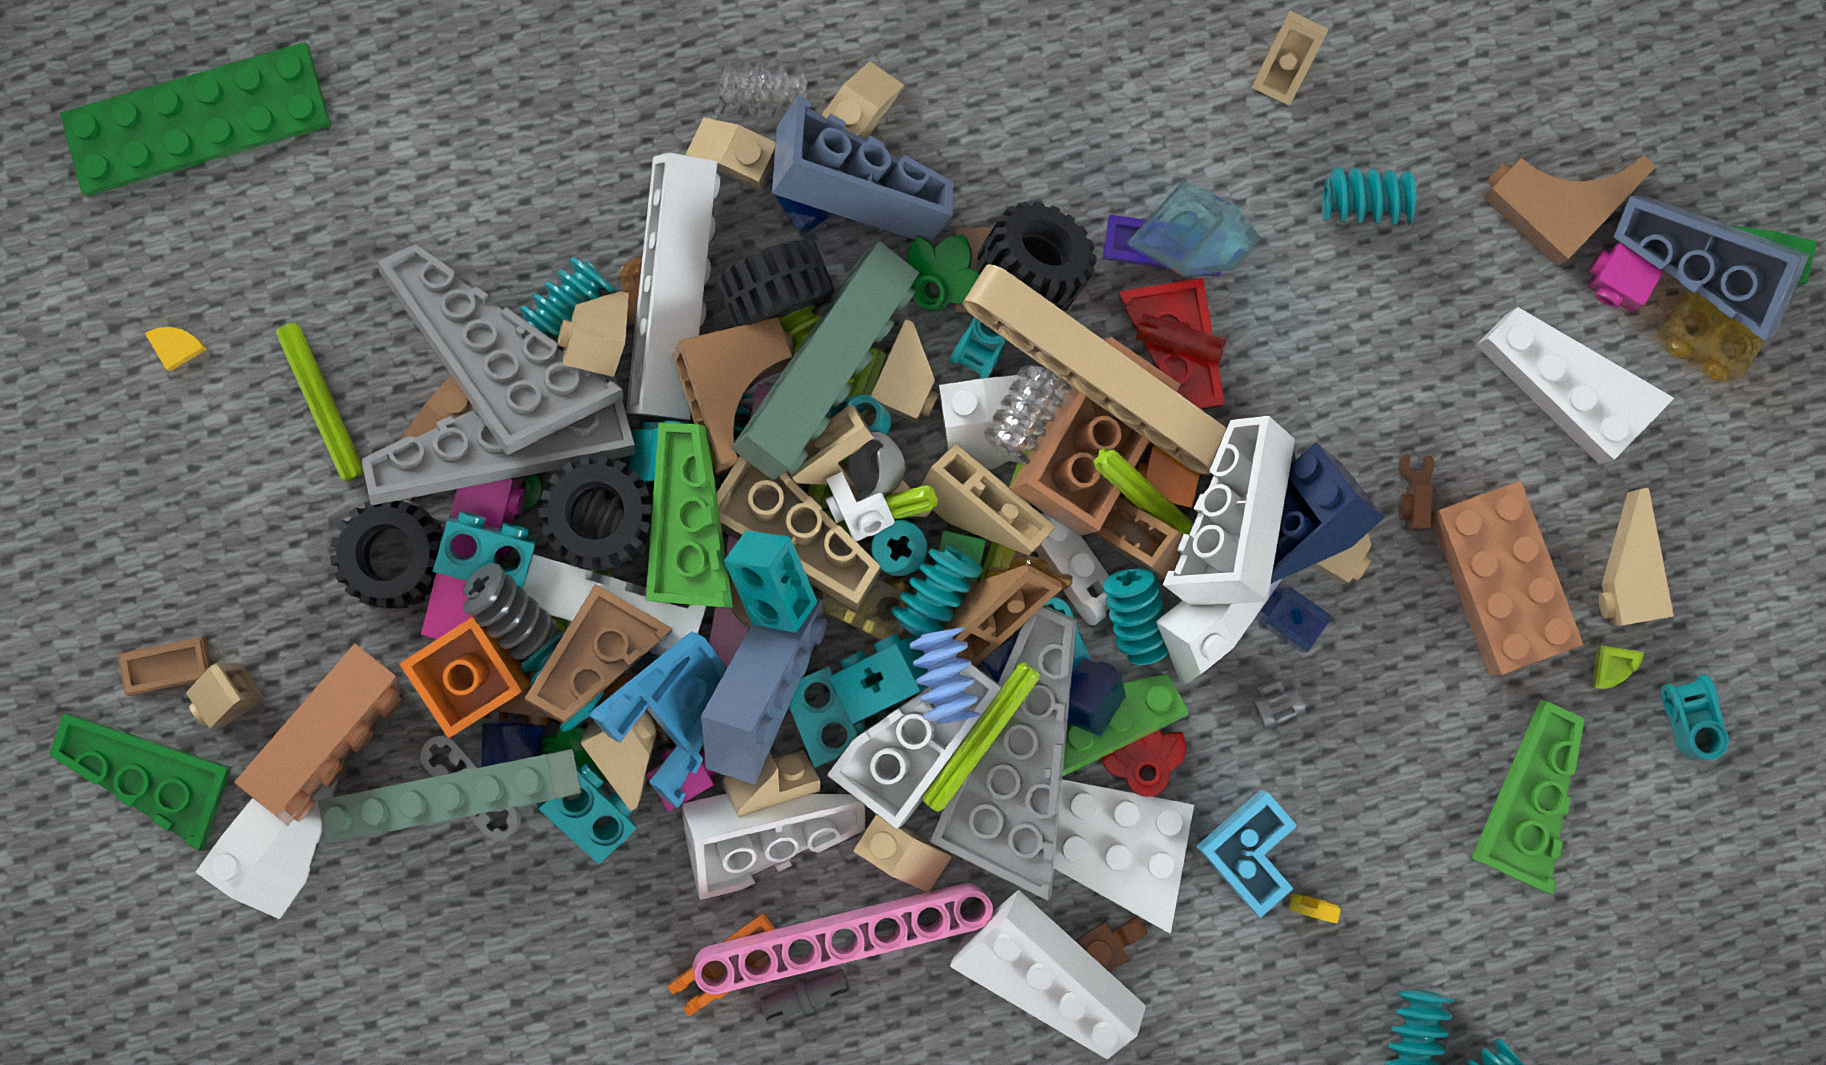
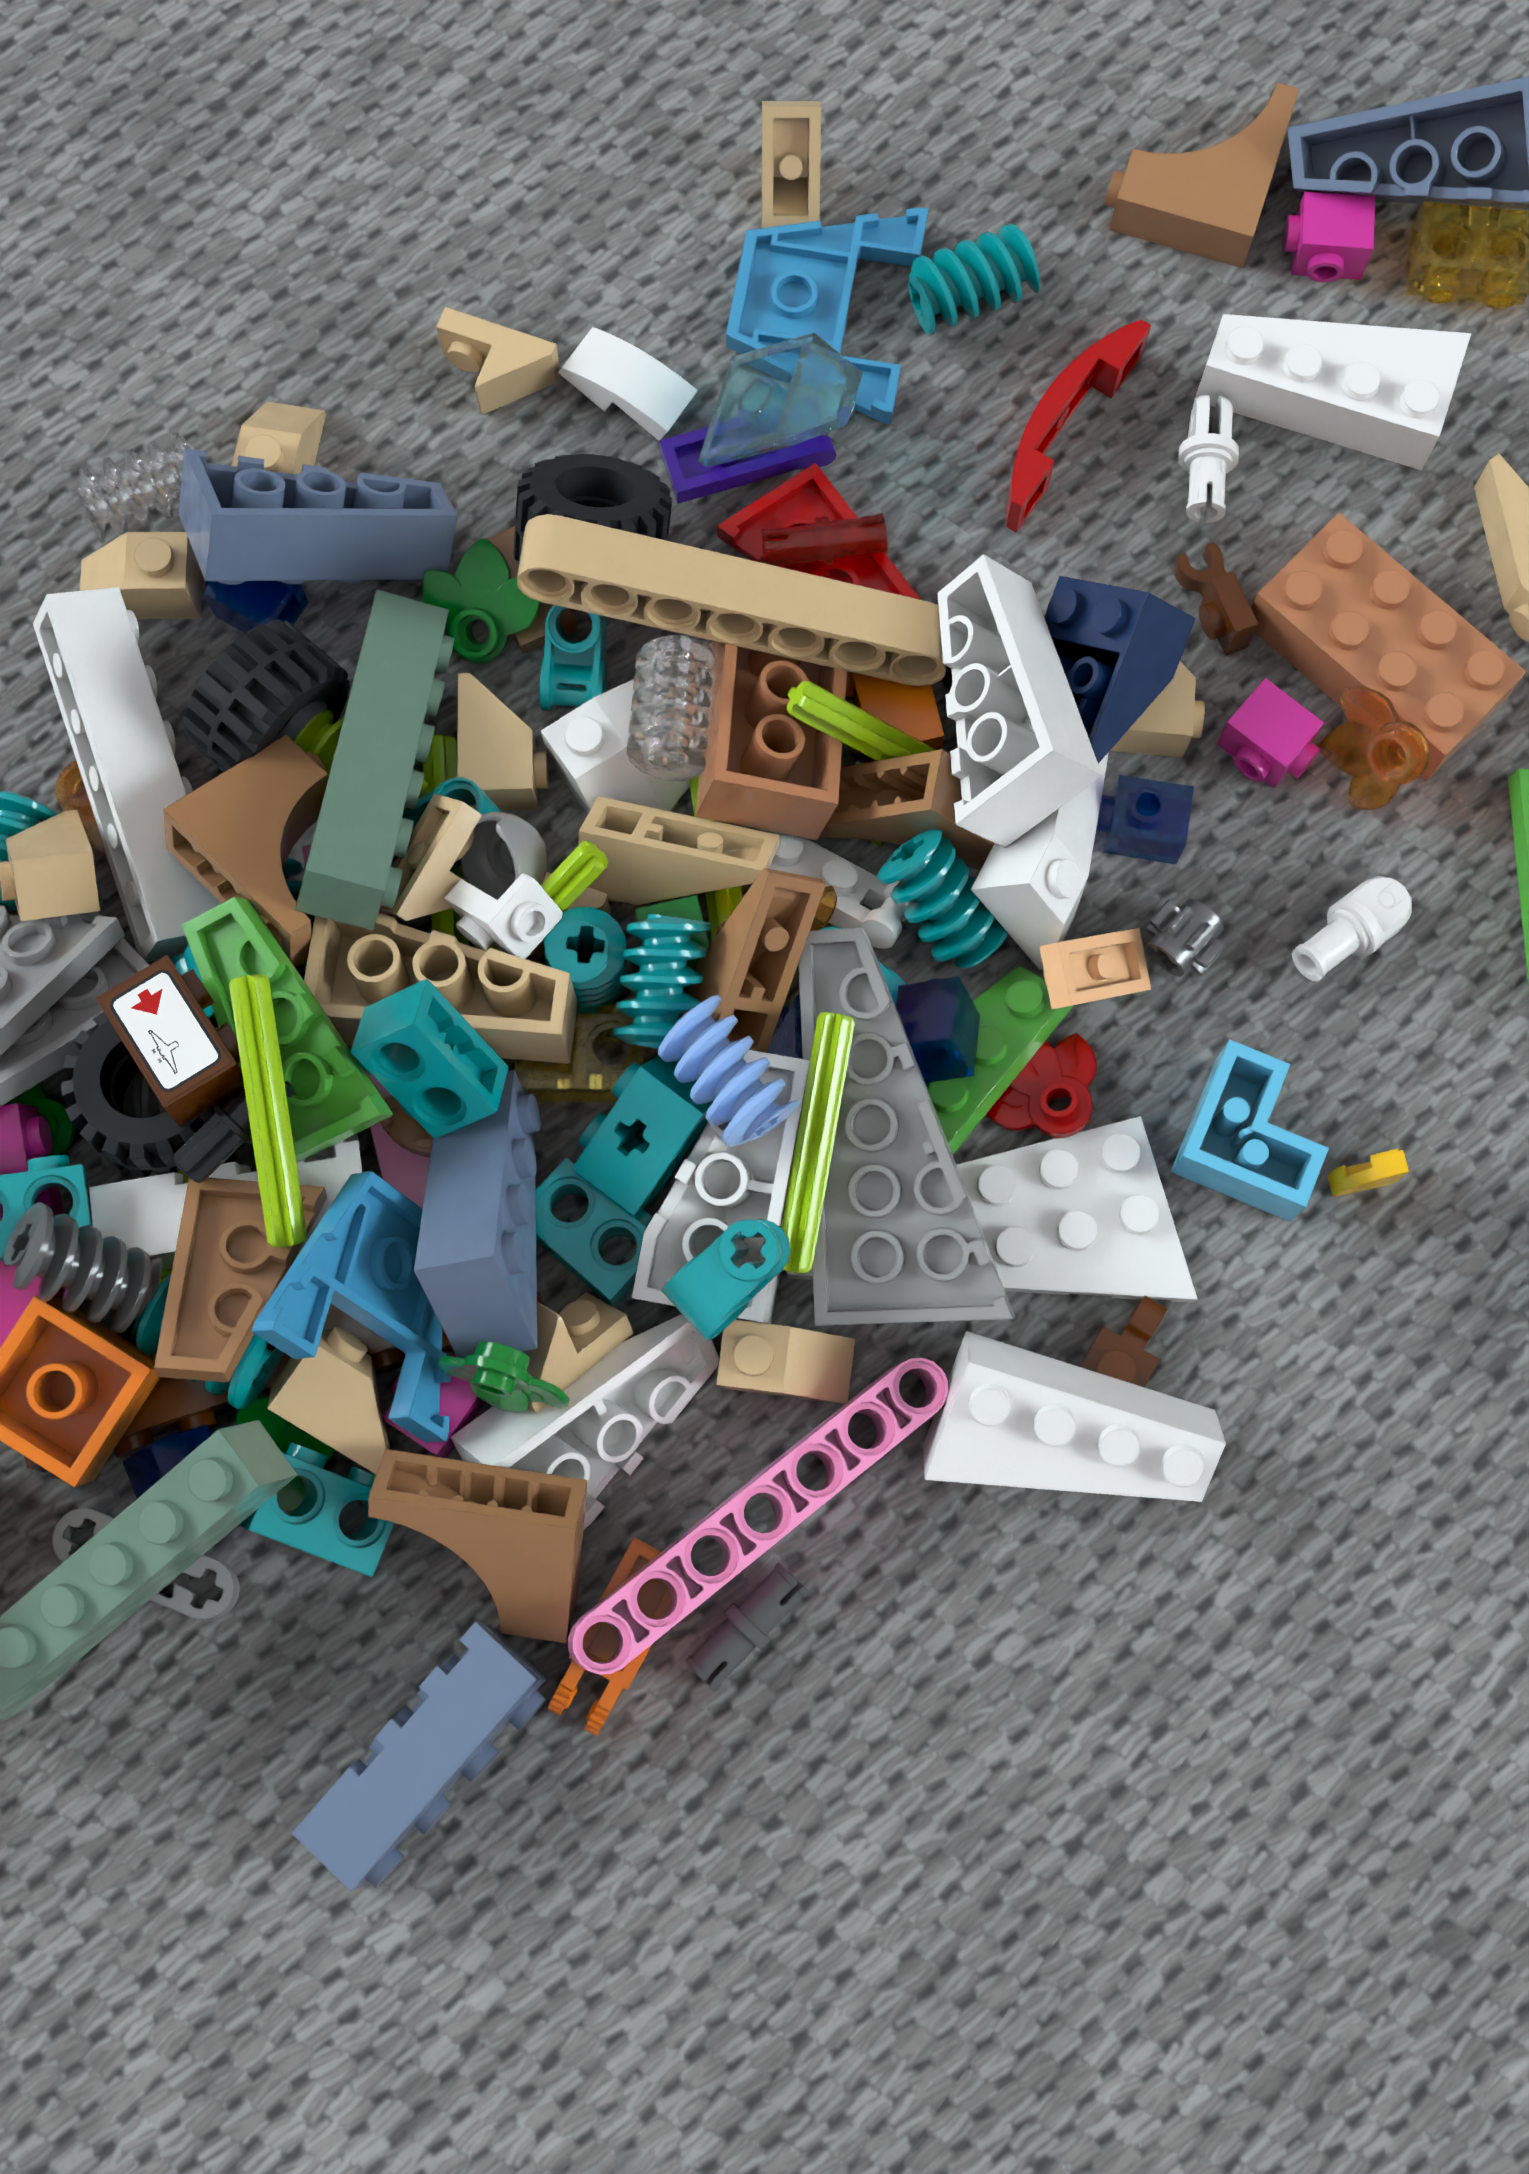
camera: 30 degrees left, 10 degrees down
none -> brick [96,955,244,1127]
none -> black axle [173,1081,297,1183]
none -> lime axle [229,974,307,1248]
none -> sand blue wedge [291,1621,548,1892]
none -> medium nougat arch [368,1449,588,1643]
none -> tan slope [436,307,560,414]
none -> green plate [438,1341,570,1413]
none -> white slope [558,327,698,441]
none -> teal piece [662,1219,791,1342]
none -> dark azure wing [726,207,928,424]
none -> red slope [1006,319,1151,533]
none -> light nougat plate [1039,928,1151,1010]
none -> white arm [1179,394,1239,523]
none -> dark pink brick [1217,678,1324,788]
none -> white arm [1292,876,1412,982]
none -> clear orange plate [1318,686,1430,810]

